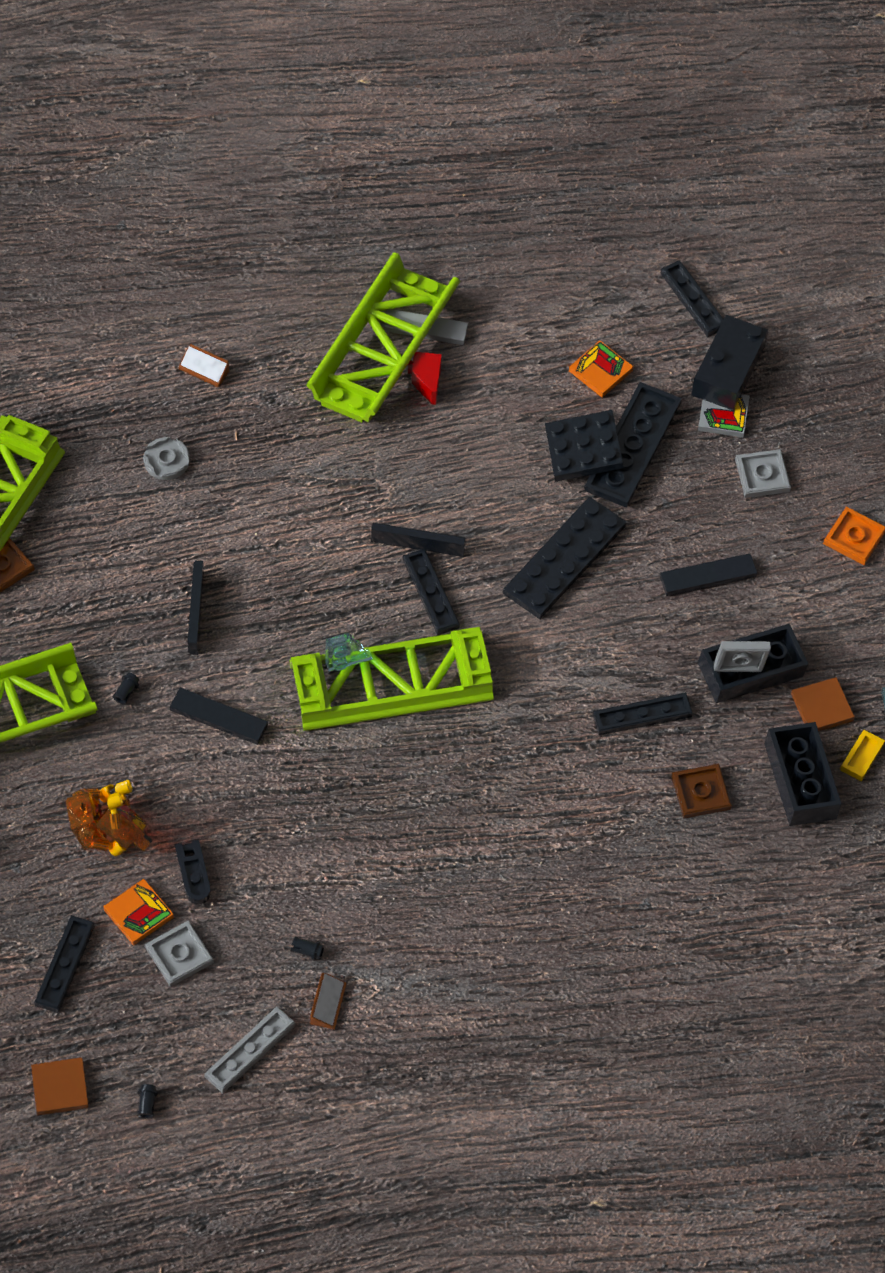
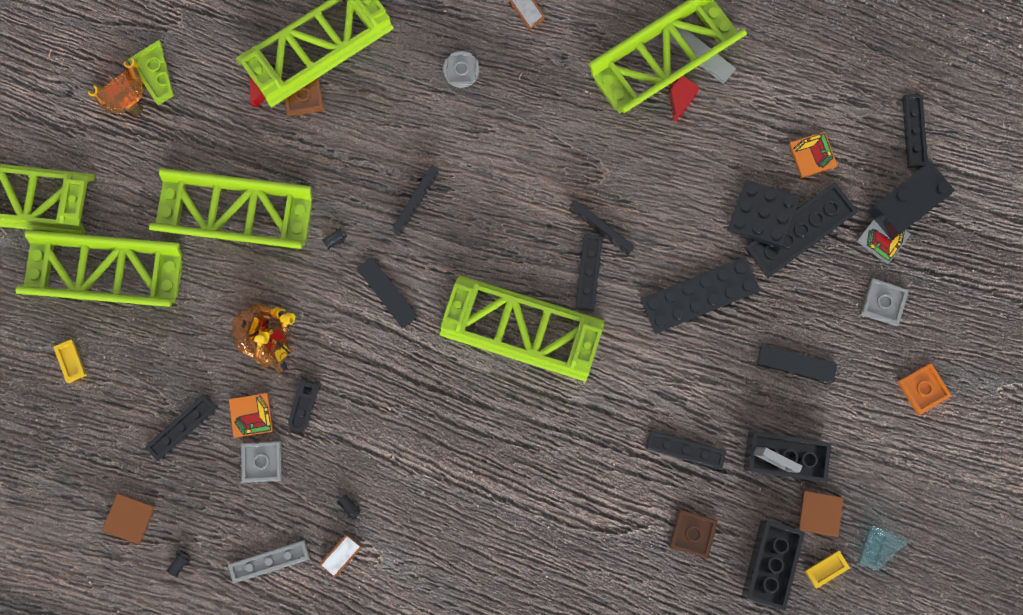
camera: 30 degrees right, 20 degrees up
clear light blue wing [325,633,372,672] -> none

